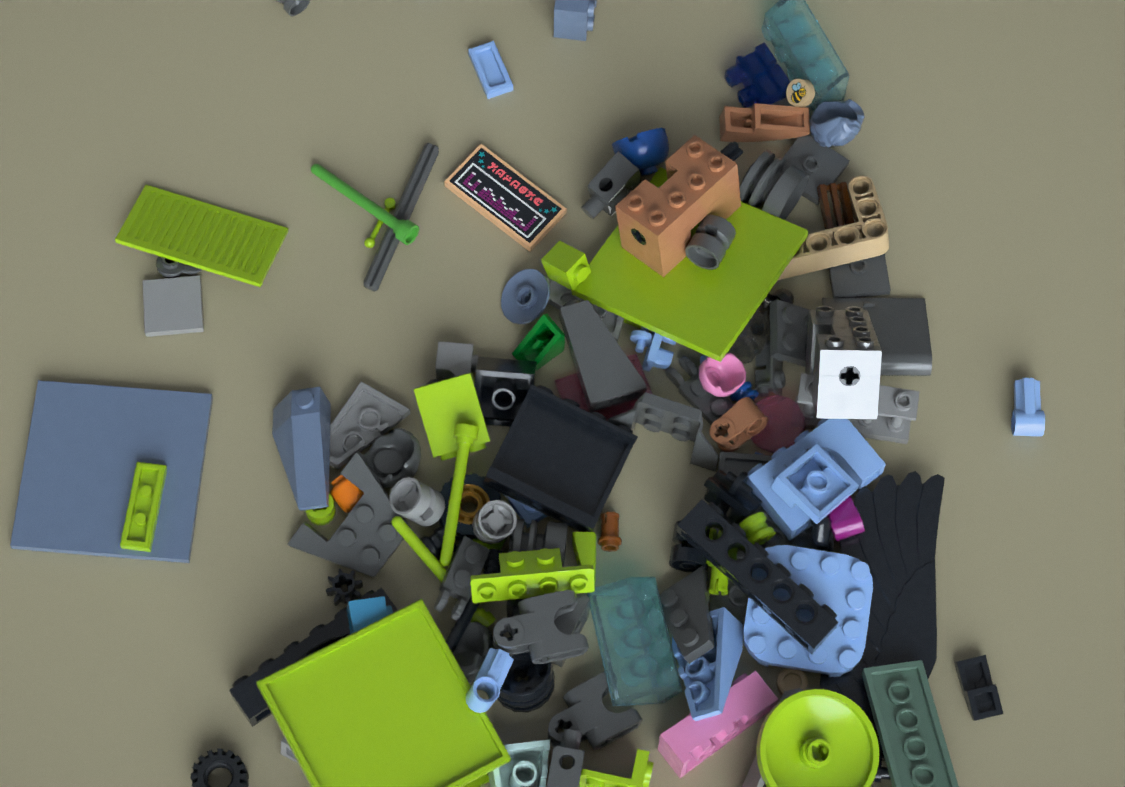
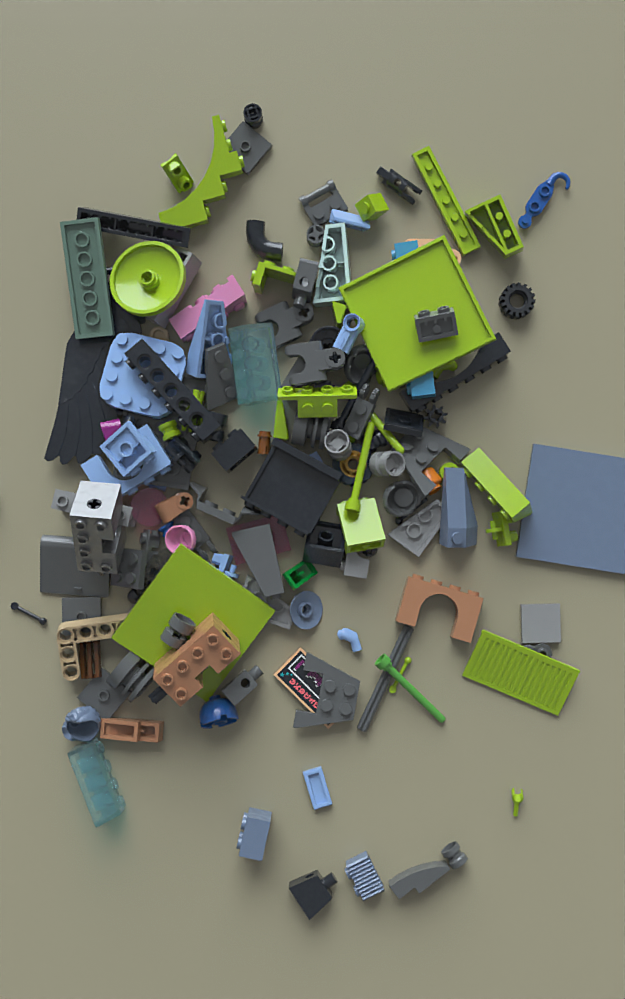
camera: 175 degrees left, 20 degrees up
lime tile [120,462,167,552] -> none
lime brick [541,240,591,291] -> none
clear blue hips [724,42,790,108] -> none
tan tile [786,79,815,107] -> none
black slope [954,655,1003,721] -> none
none -> black hinge [11,602,47,625]
none -> black brick [211,428,258,473]
none -> dark grey wing [293,652,360,728]
none -> lime slope [332,301,346,329]
none -> light blue arm [337,628,362,652]
none -> black tile [383,407,424,438]
none -> nougat arch [395,574,484,643]
none -> dark grey bracket [414,306,458,343]
none -> lime wedge [461,448,532,523]
none -> lime hips [485,512,518,547]
none -> lime hand [511,788,524,816]

